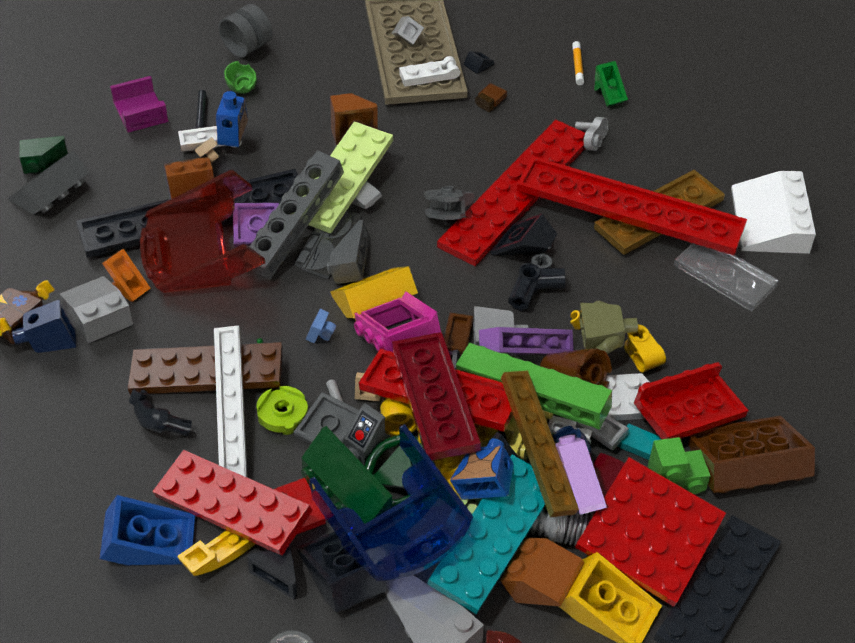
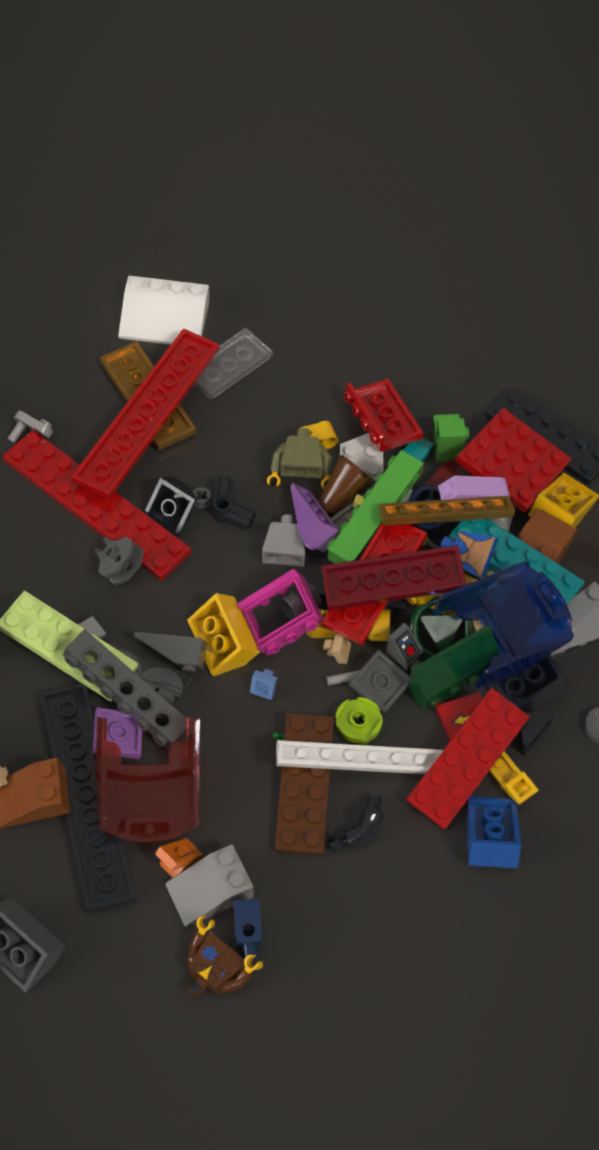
camera: 85 degrees left, 10 degrees up
reddish brown tile [444,313,473,357] -> none
reddish brown slope [685,416,815,493] -> none

